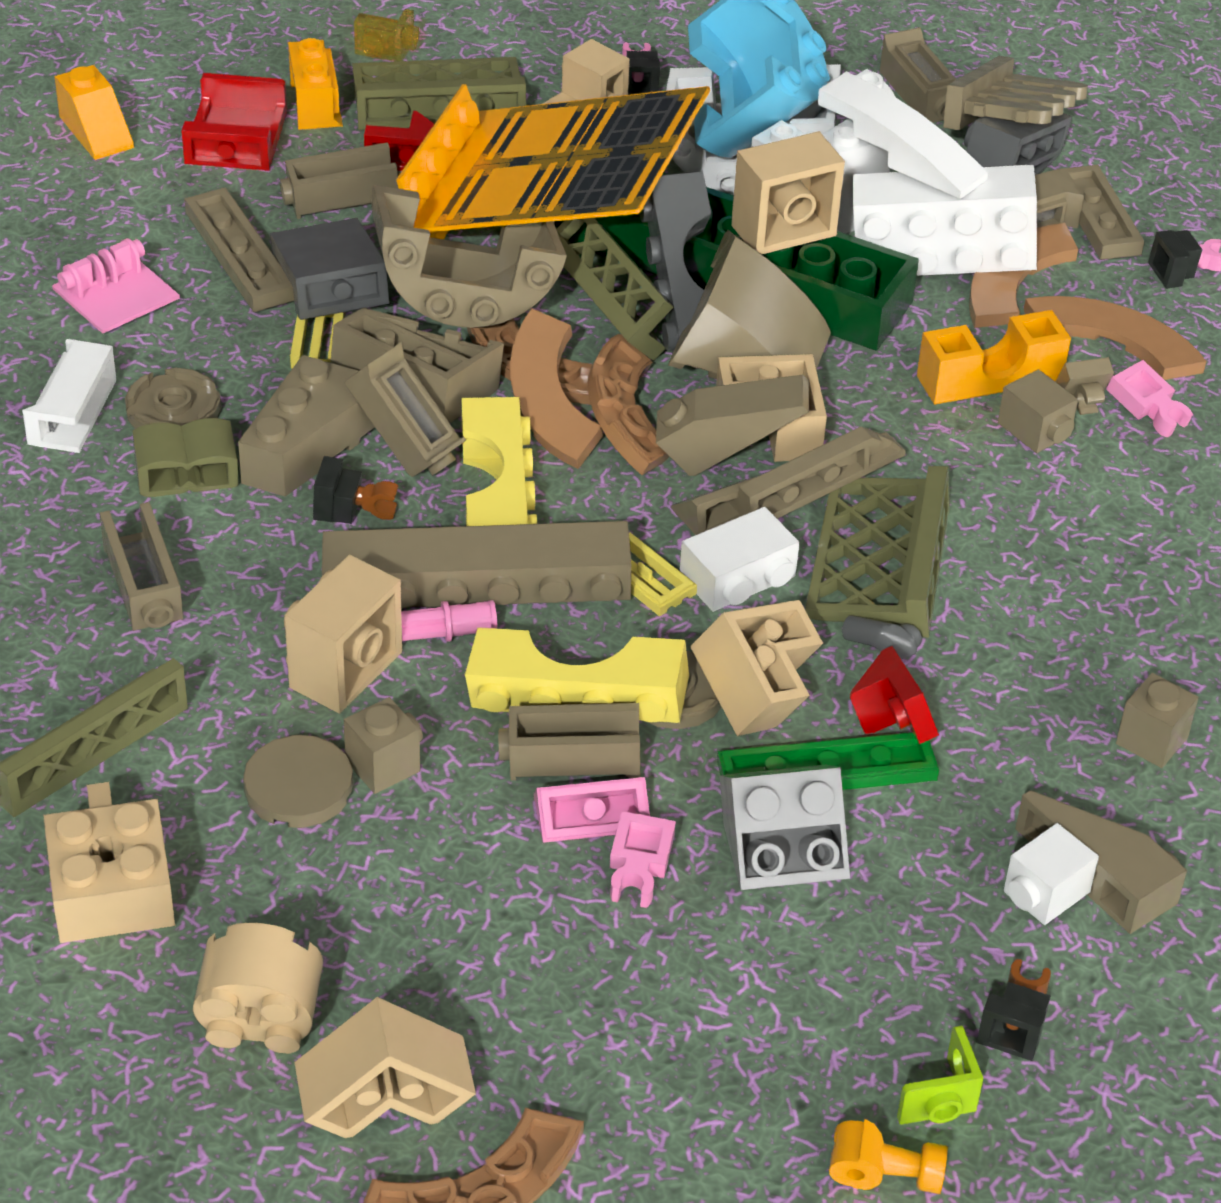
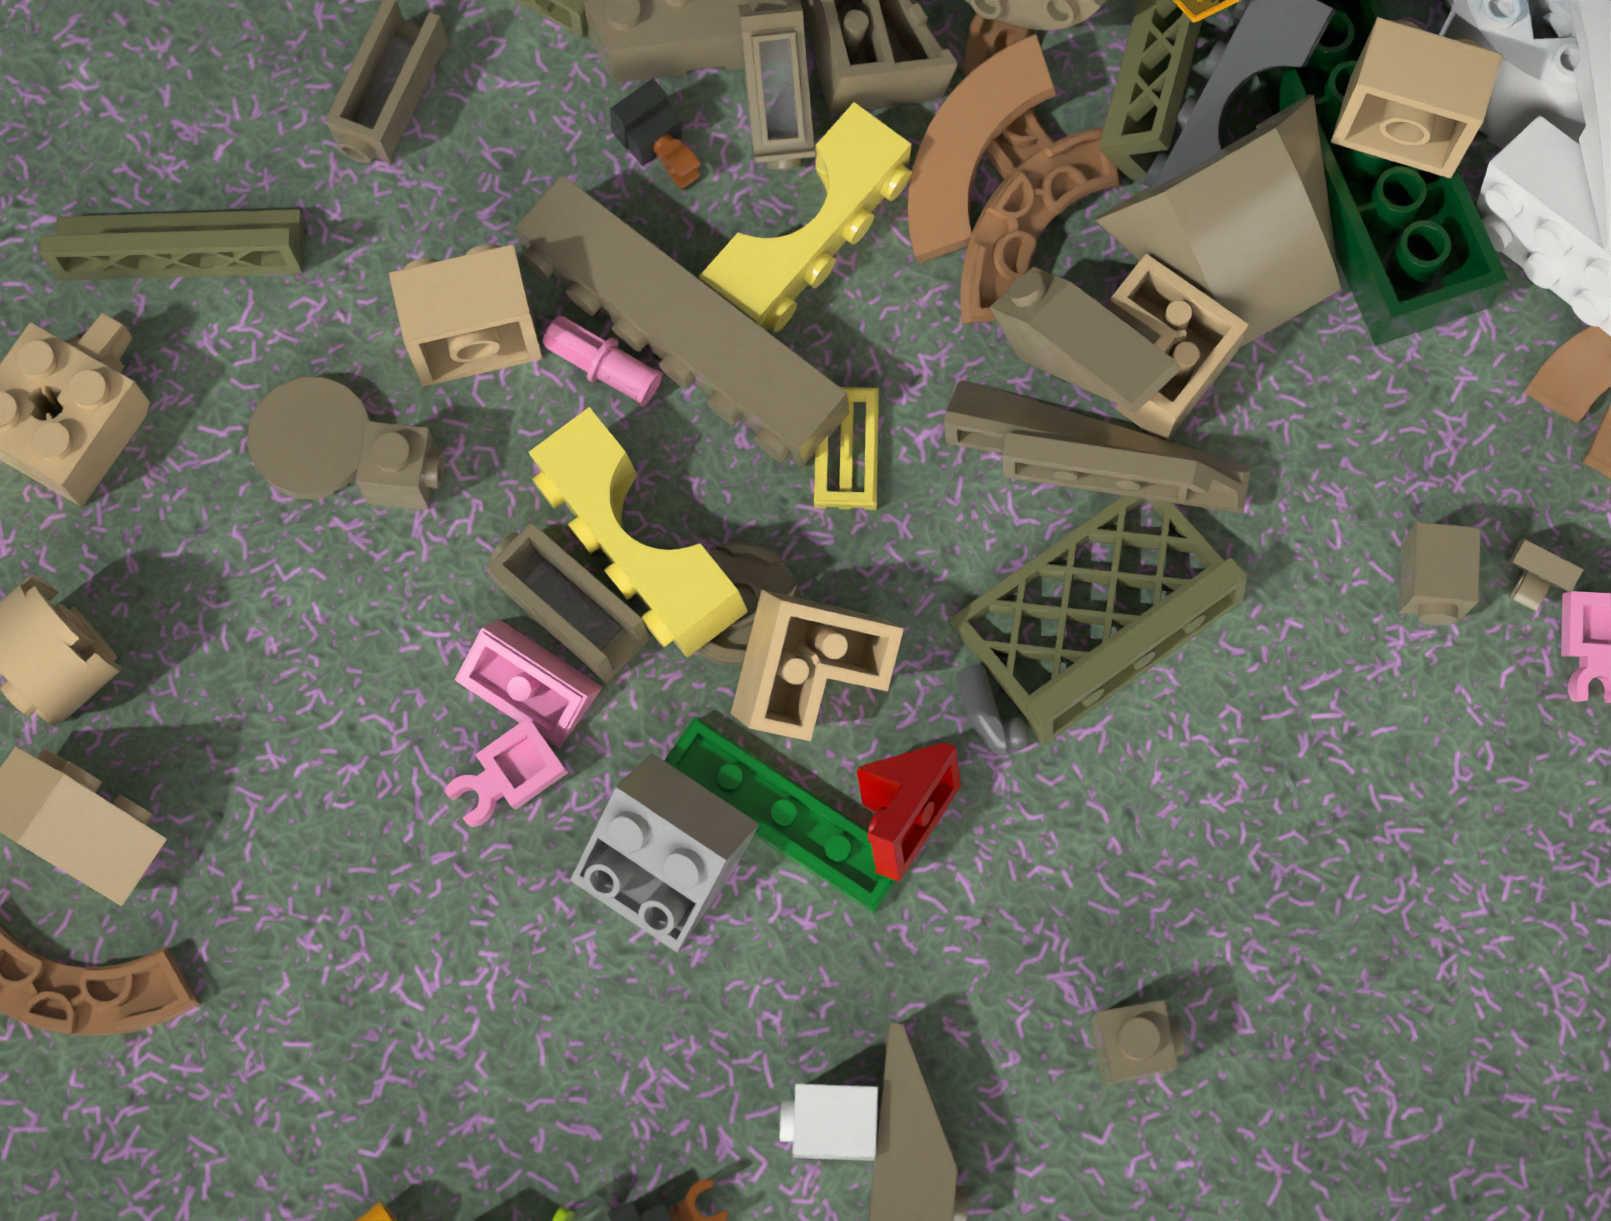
camera: 45 degrees right, 30 degrees up
white brick [680,507,800,612] -> none
light orange arch [917,310,1071,405] -> none

